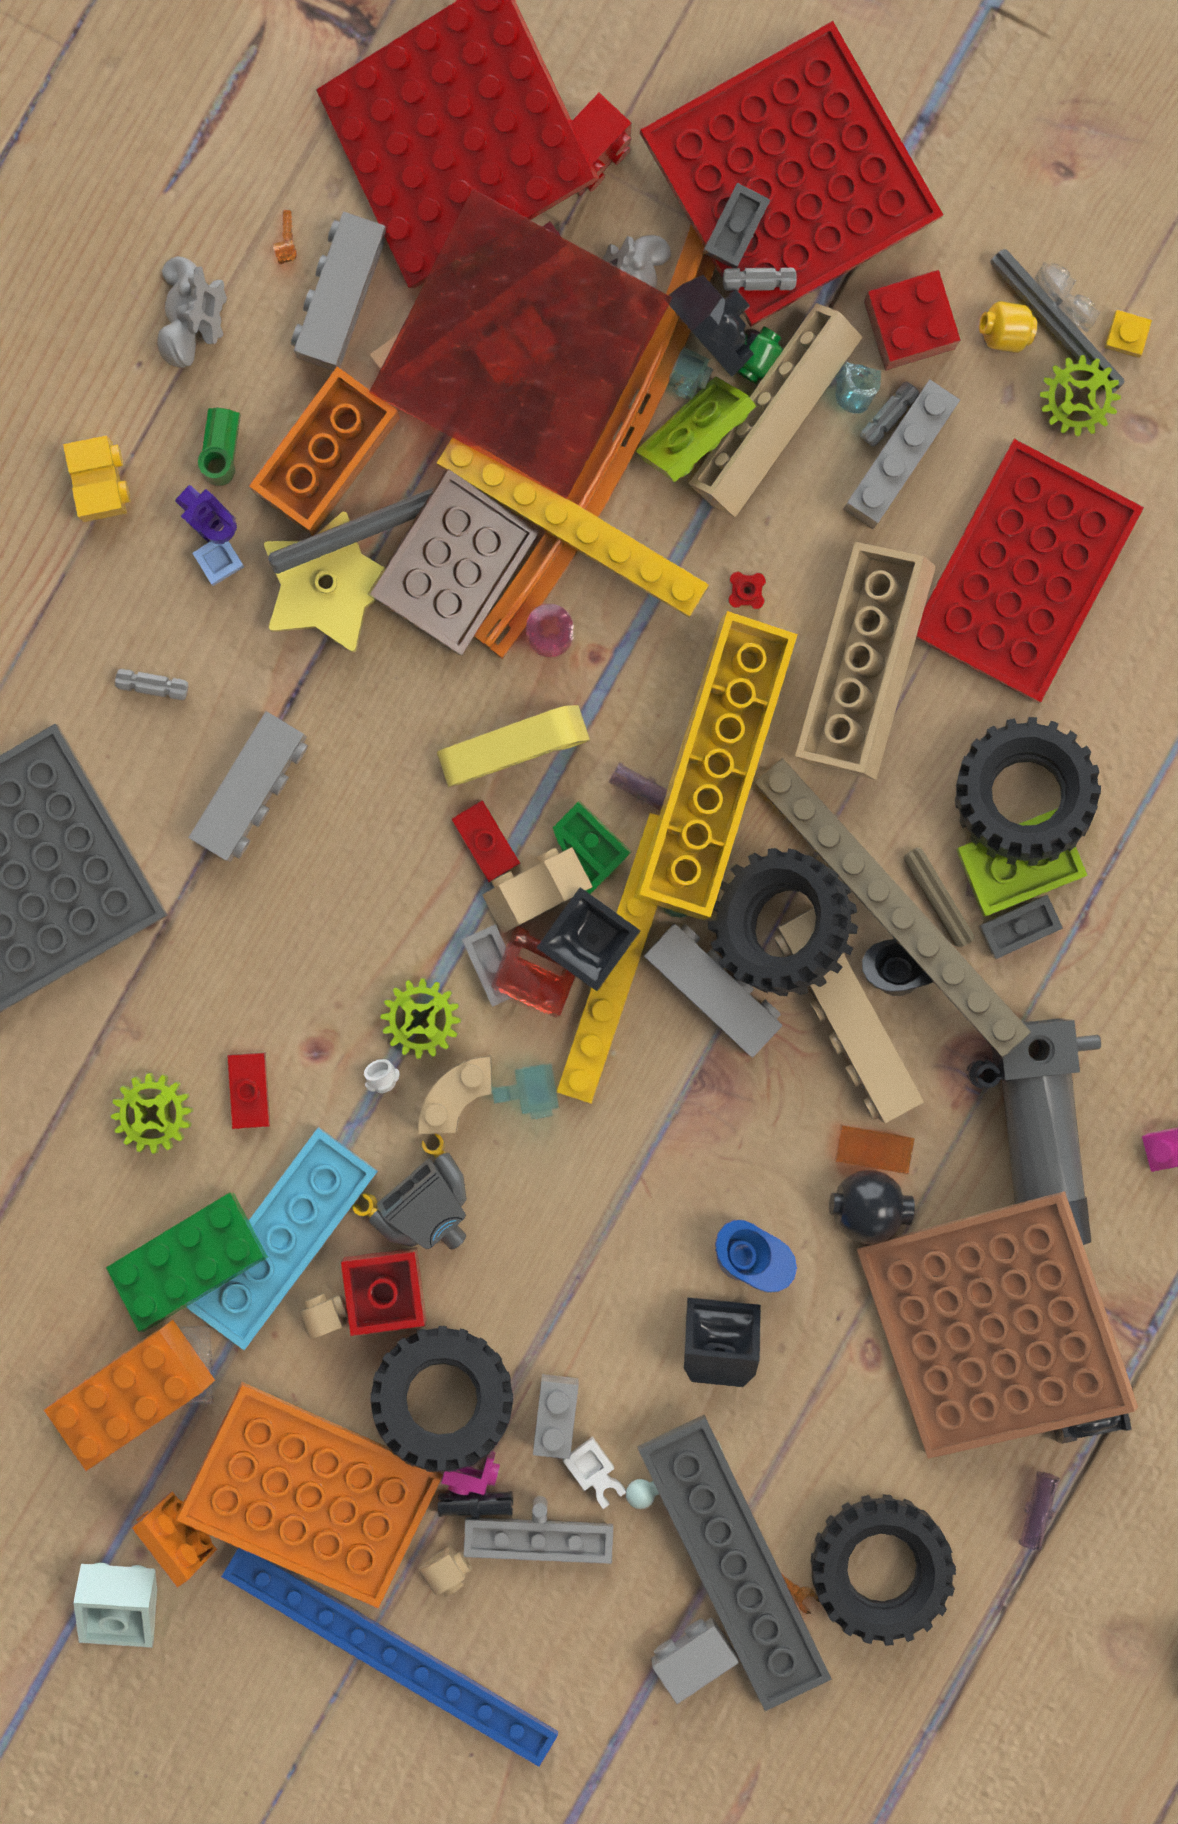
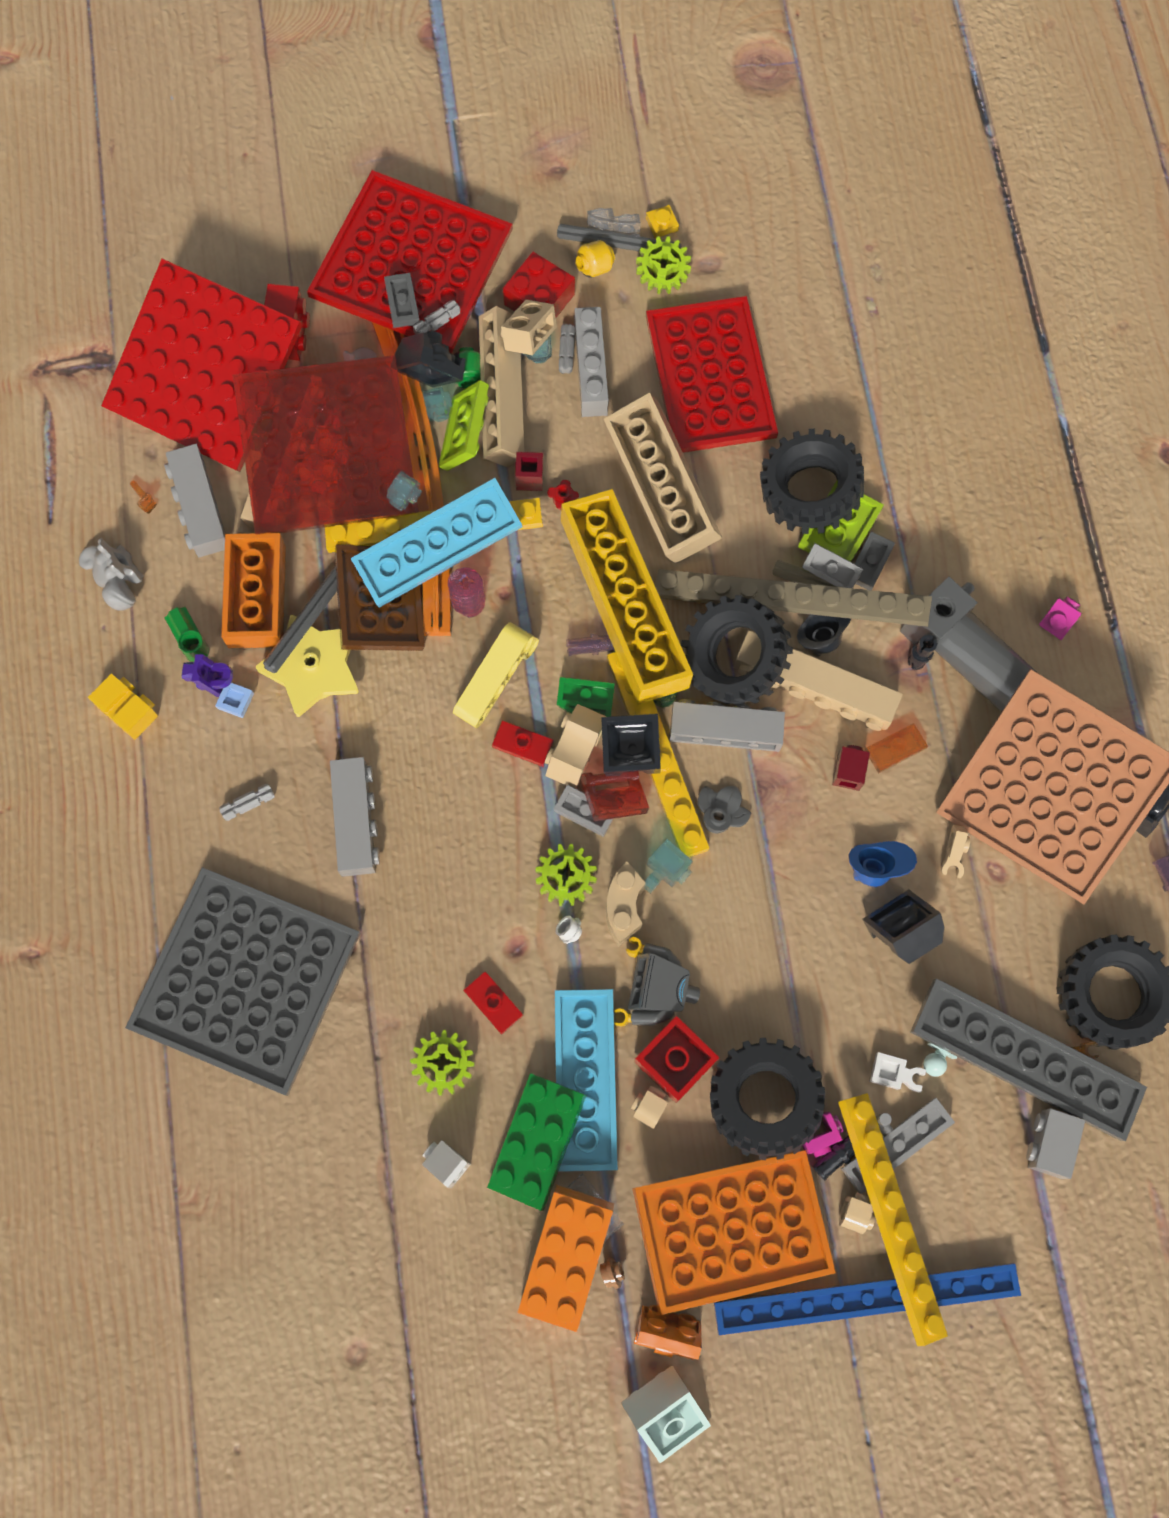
camera: 45 degrees left, 15 degrees down
light grey brick [533,1374,579,1459] -> none
black brick [829,1170,915,1244] -> none
none -> medium azure plate [351,478,523,607]
none -> clear light blue plate [387,471,422,511]
none -> white slope [422,1140,471,1188]
none -> tan brick [501,300,557,355]
none -> dark red brick [515,452,544,491]
none -> medium nougat plate [600,1257,625,1289]
none -> dark grey plate [698,786,751,834]
none -> light grey plate [802,543,864,588]
none -> dark red brick [832,745,870,791]
none -> yellow plate [838,1093,948,1346]
none -> tan plate [941,824,971,878]

